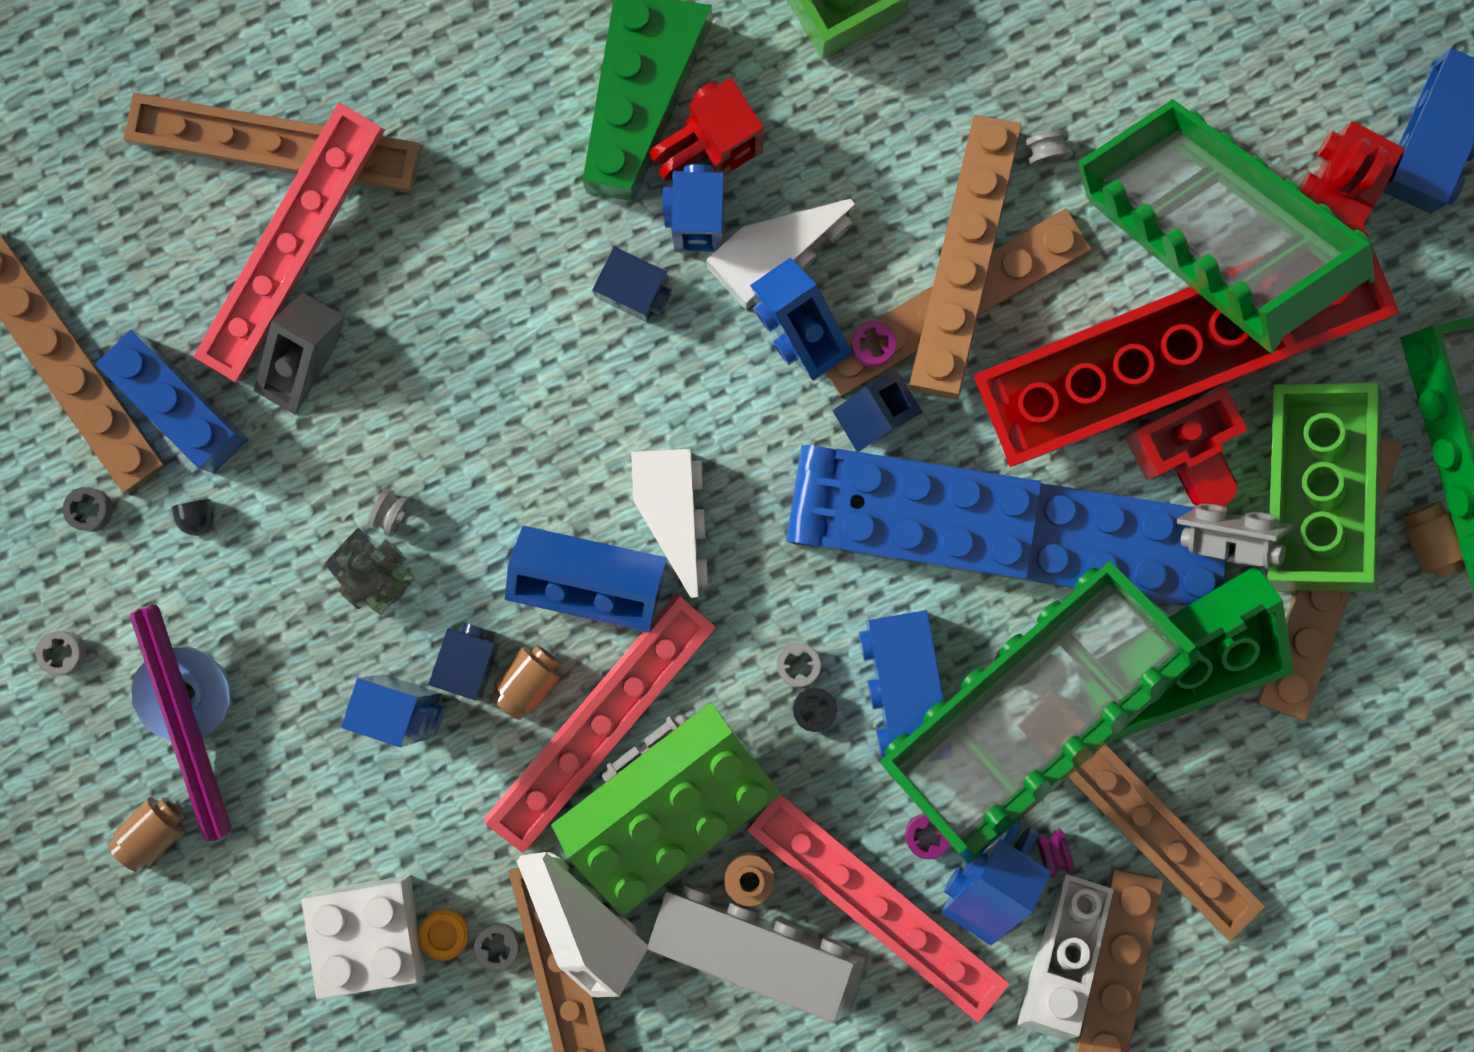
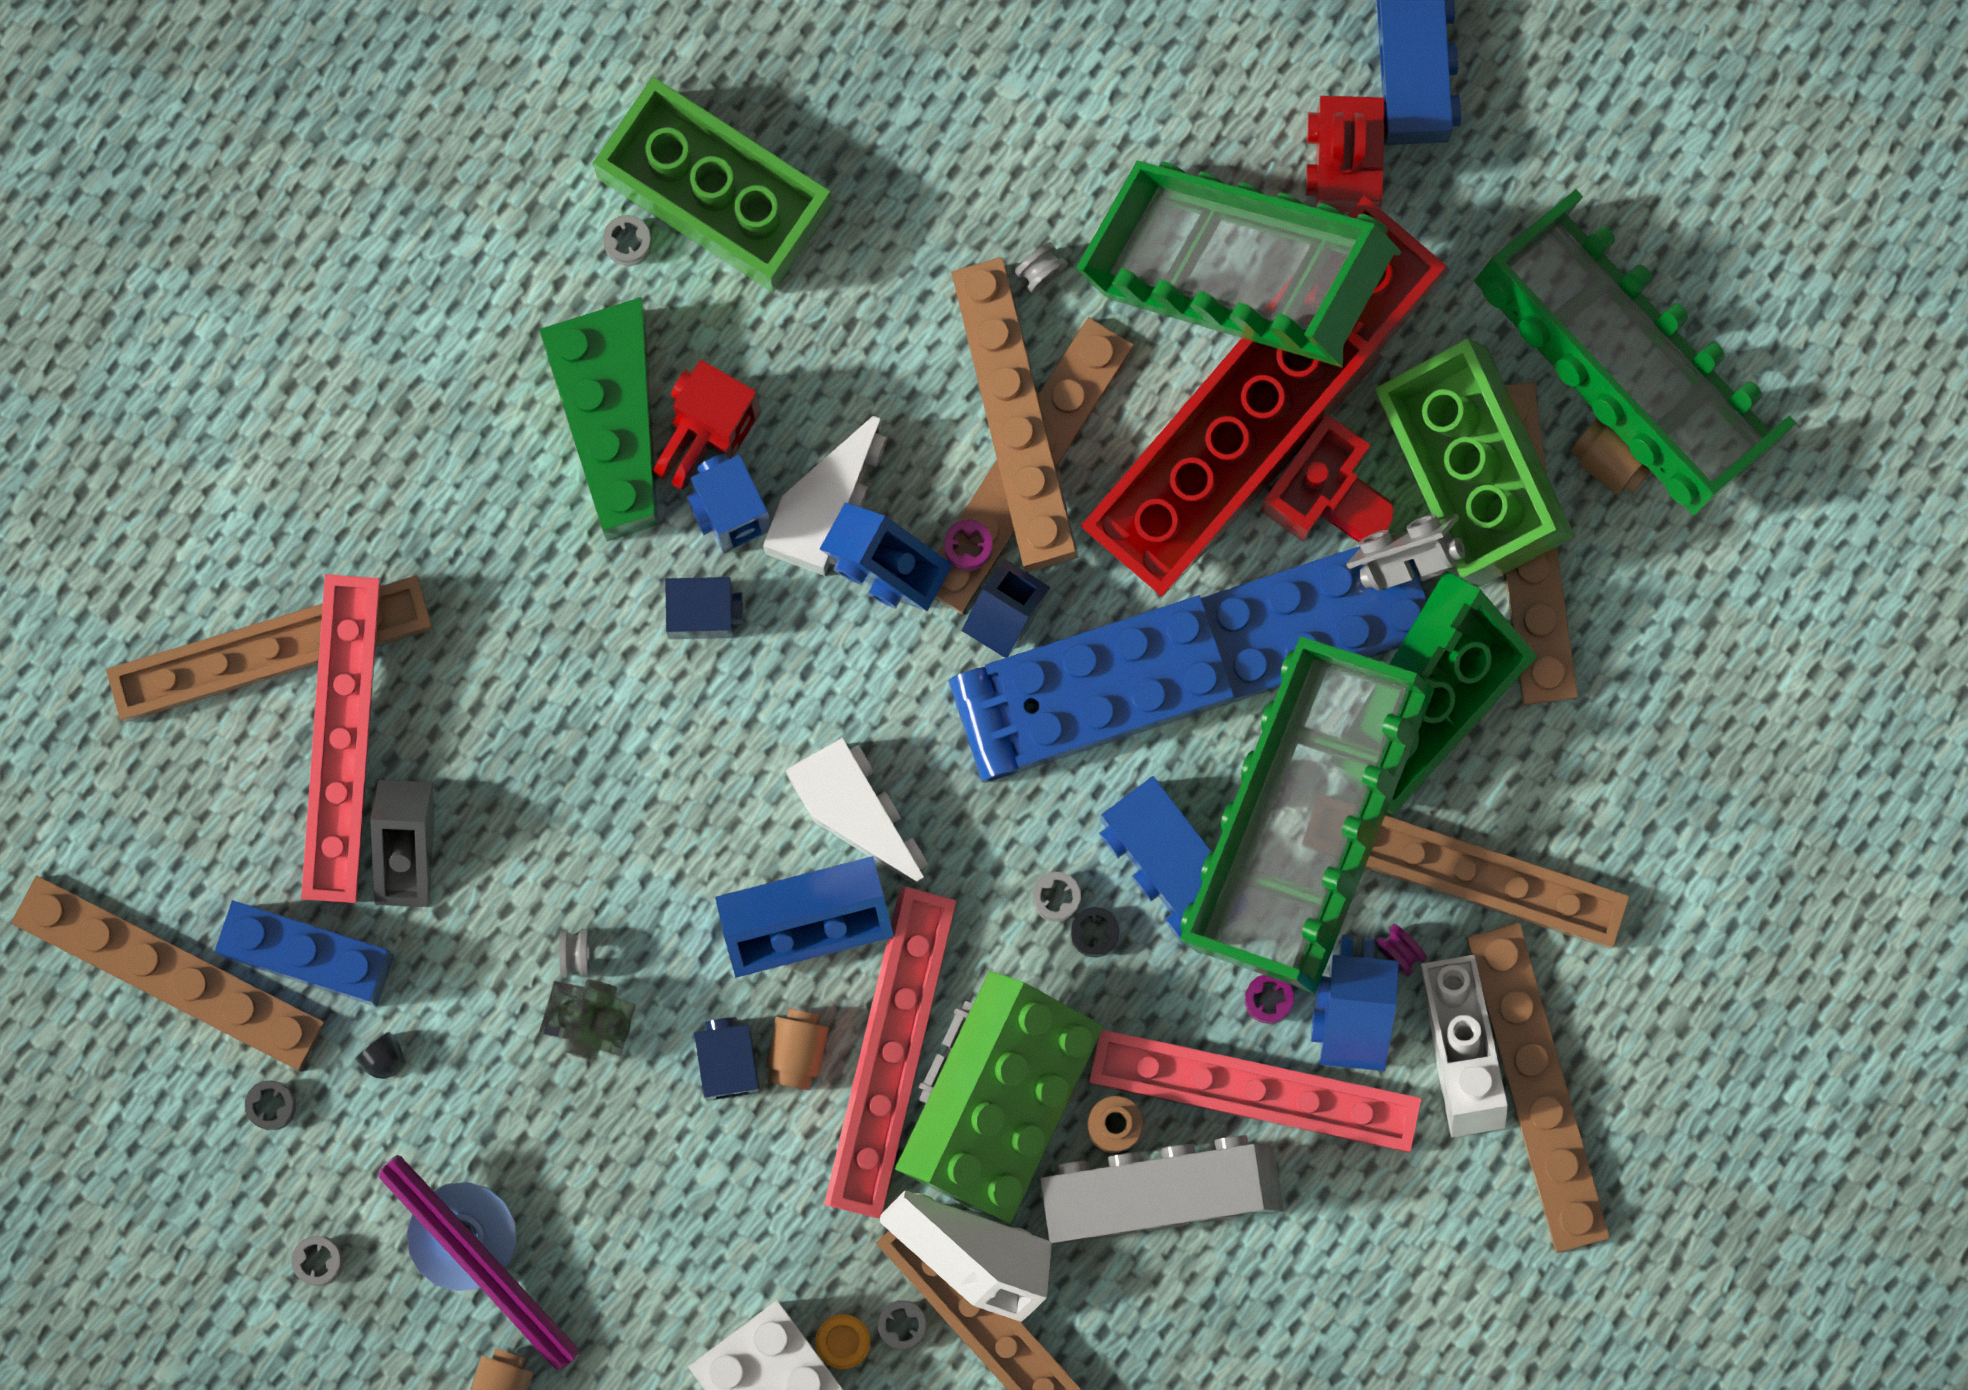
camera: 30 degrees left, 5 degrees down
blue brick [341,675,445,748] -> none

